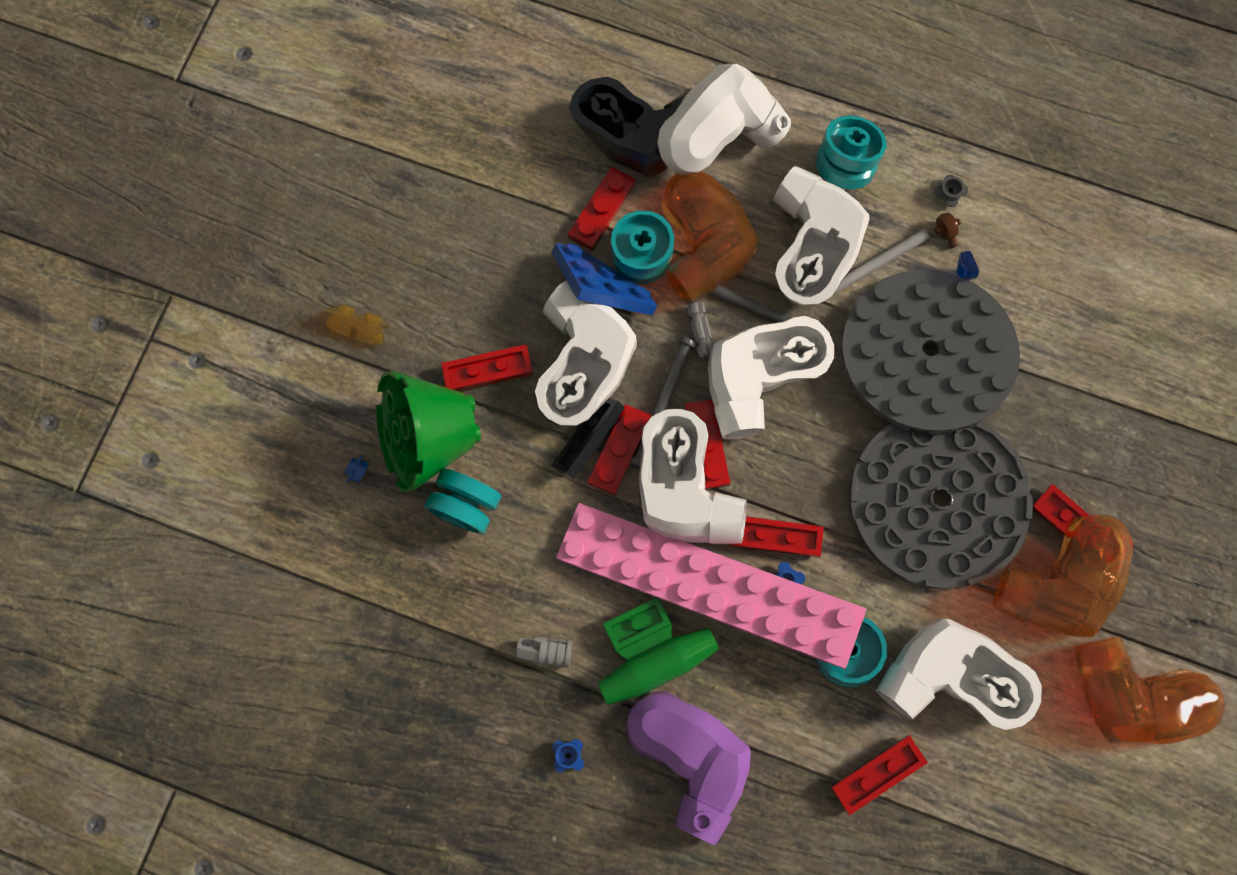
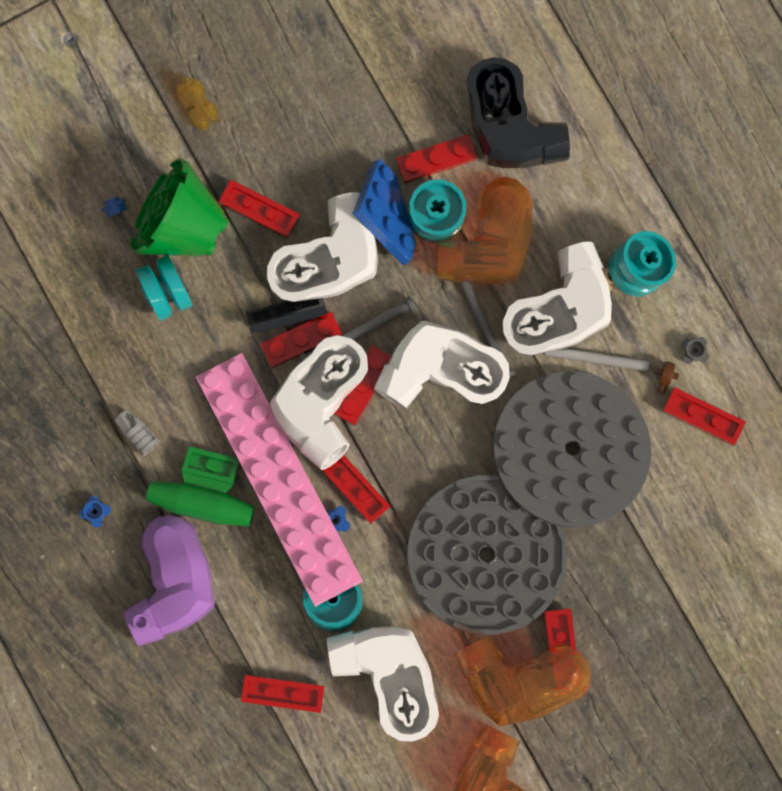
camera: 35 degrees right, 5 degrees up
white piece [657,64,791,175] -> none
light grey axle [687,302,714,358] -> none
clear blue tile [956,251,979,280] -> none
none -> red plate [662,387,746,446]

